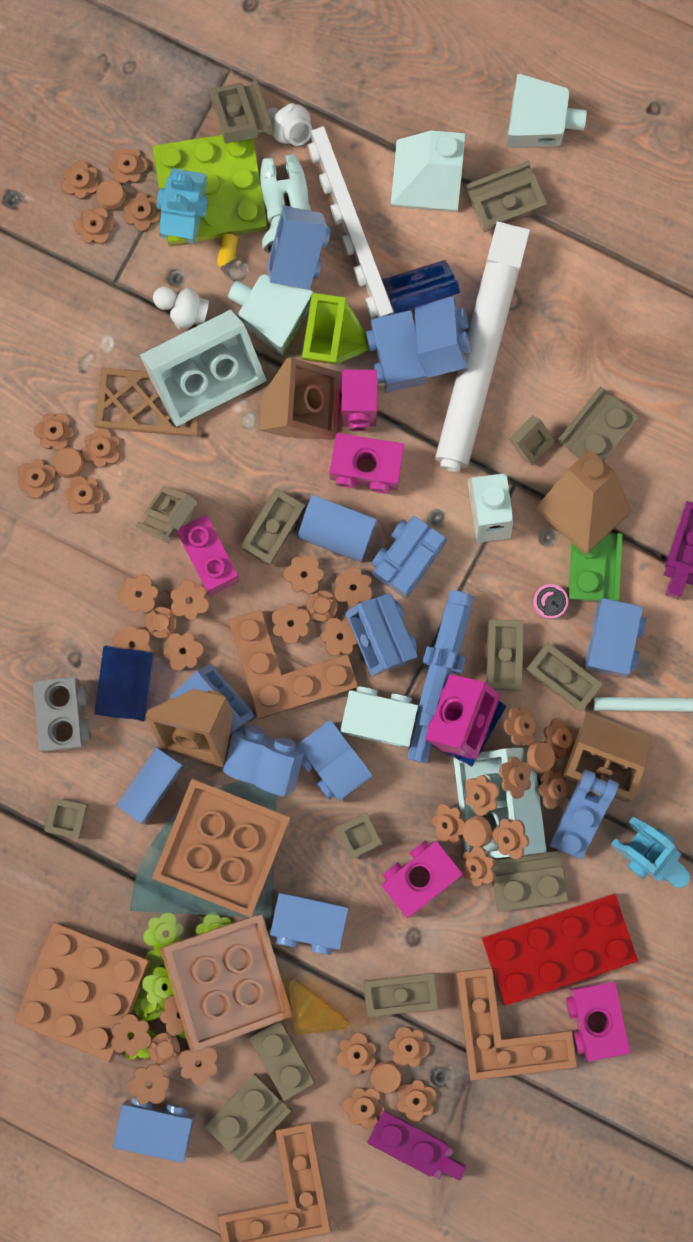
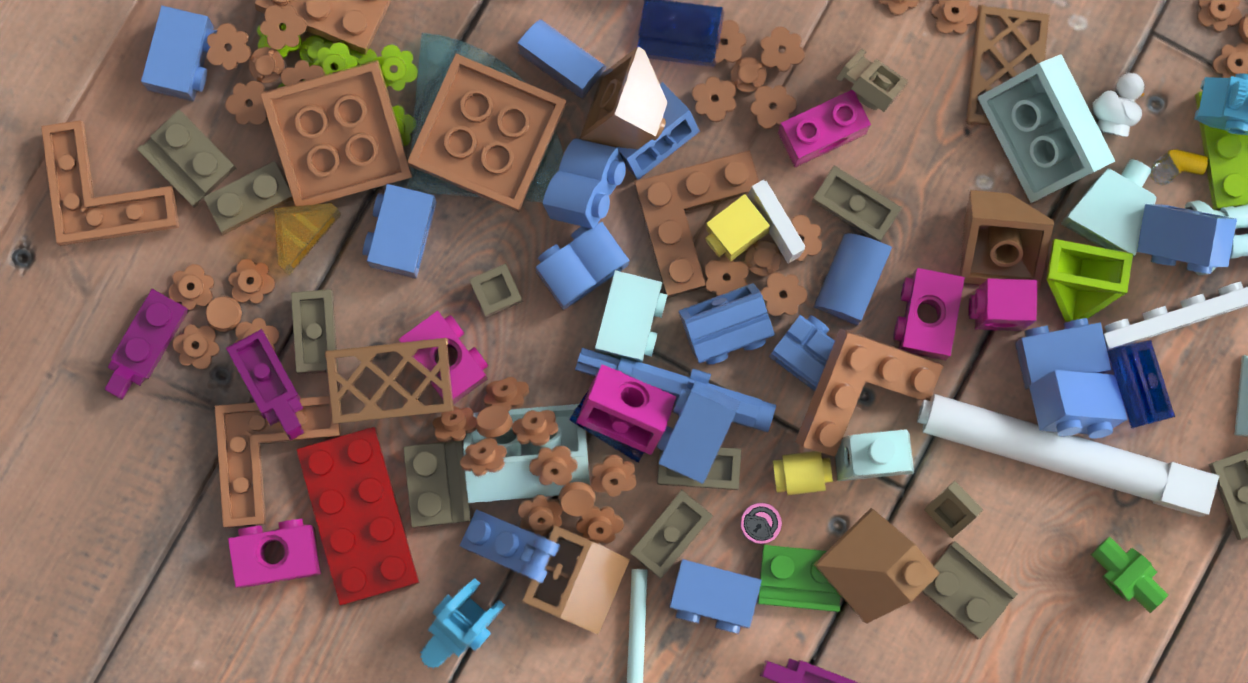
camera: 85 degrees right, 0 degrees up
none -> magenta hinge [226,329,304,441]
none -> medium nougat window [325,338,454,424]
none -> medium blue brick [656,381,740,484]
none -> light yellow brick [705,194,770,261]
none -> white tile [747,180,806,264]
none -> light yellow brick [773,451,833,495]
none -> nougat plate [795,328,944,457]
none -> bright green axle [1091,536,1168,613]

